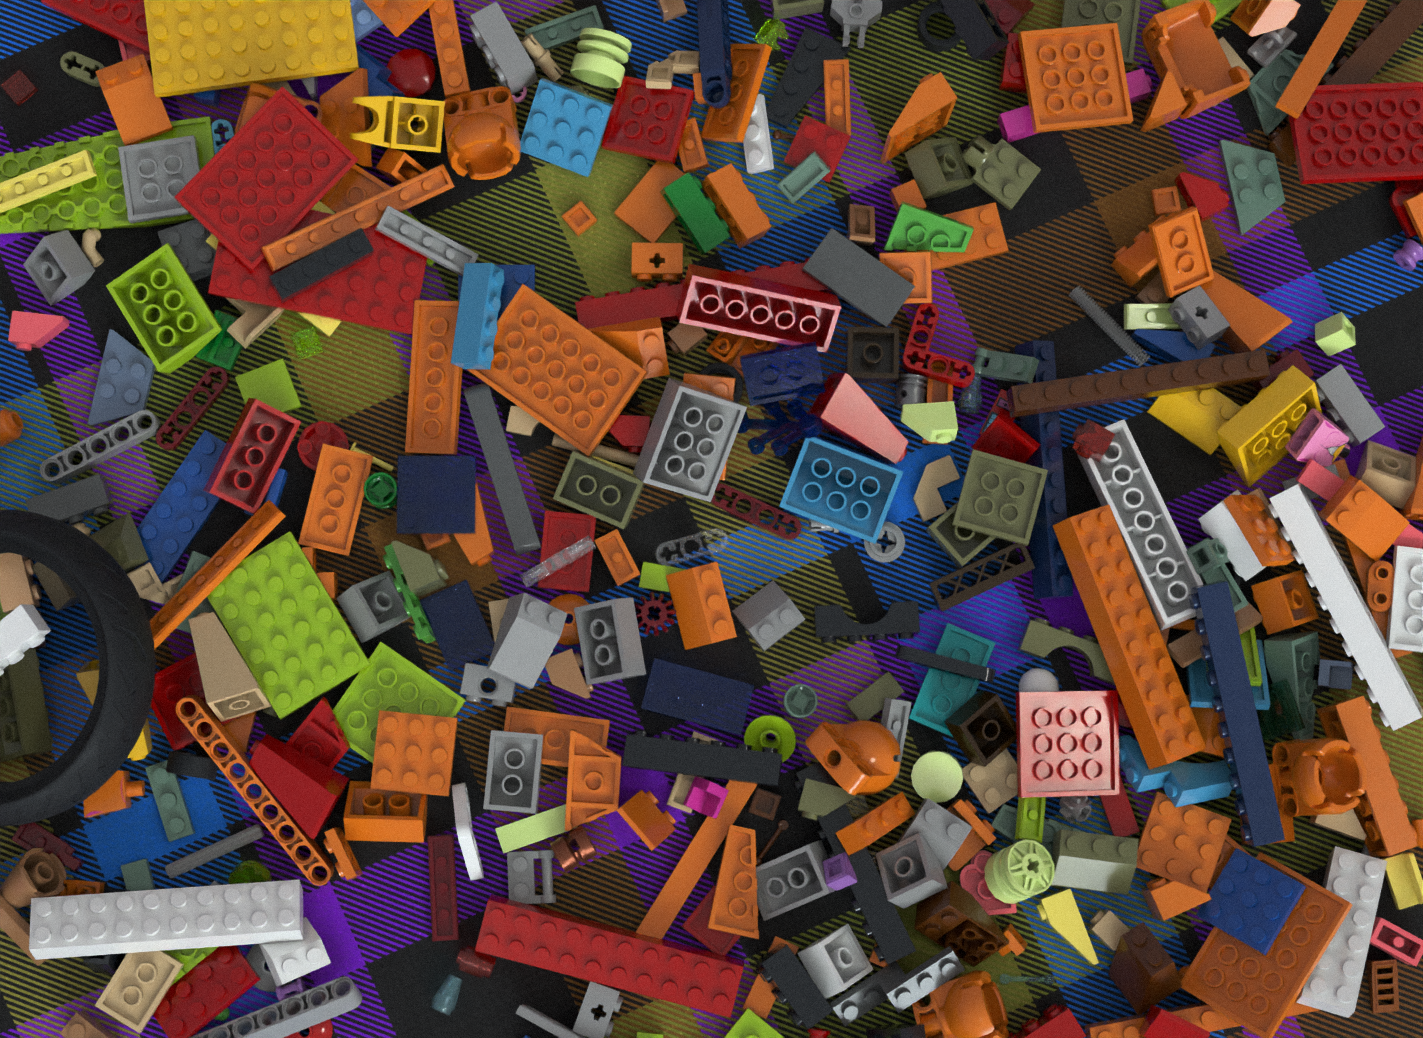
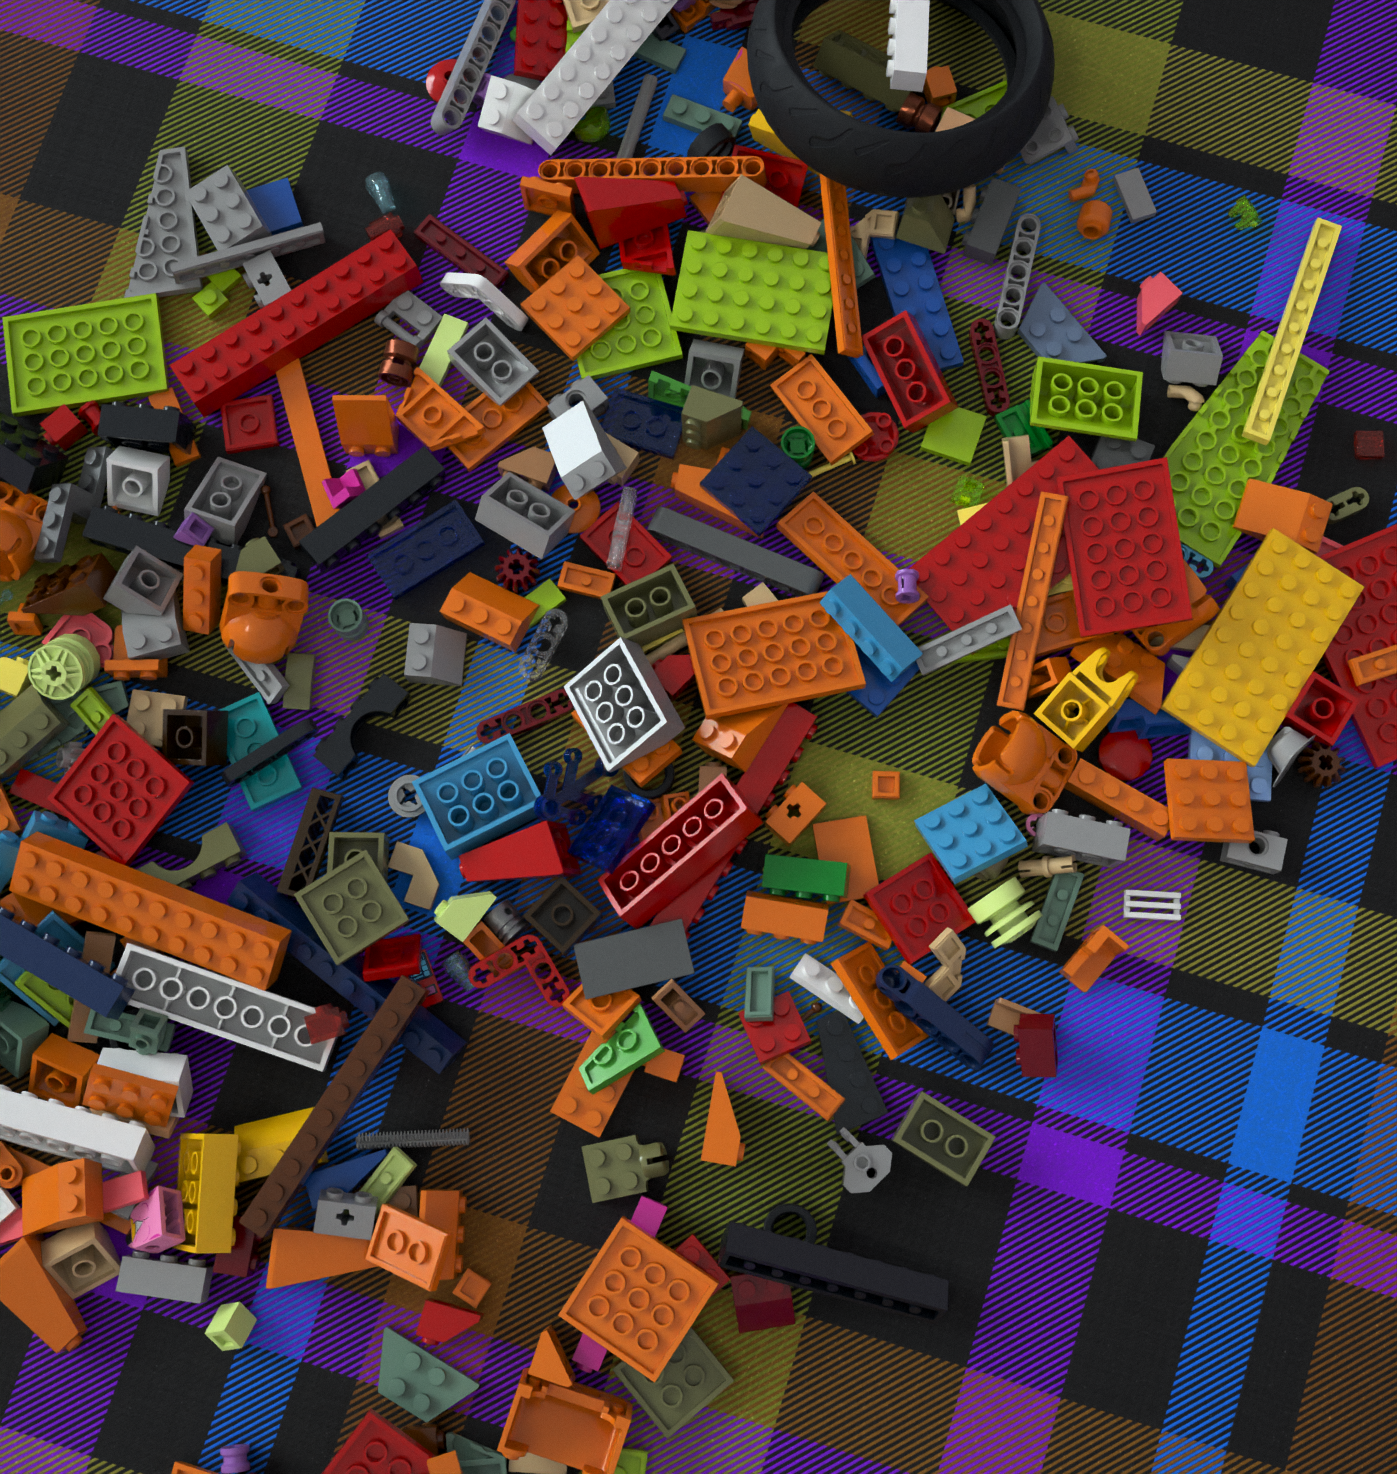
camera: 140 degrees right, 5 degrees down
light grey plate [118,135,201,223] -> none
black brick [269,228,374,303] -> none
orange wing [707,825,759,939] -> none
lime dish [744,715,796,762] -> none
clear neon green tile [754,19,789,50] -> none
olive slope [904,137,974,199] -> none
yellowish green tile [911,751,963,803] -> none
sand green plate [971,347,1039,384] -> none
white hair [1018,668,1059,692] -> none
none -> medium lavender bush [895,569,920,604]

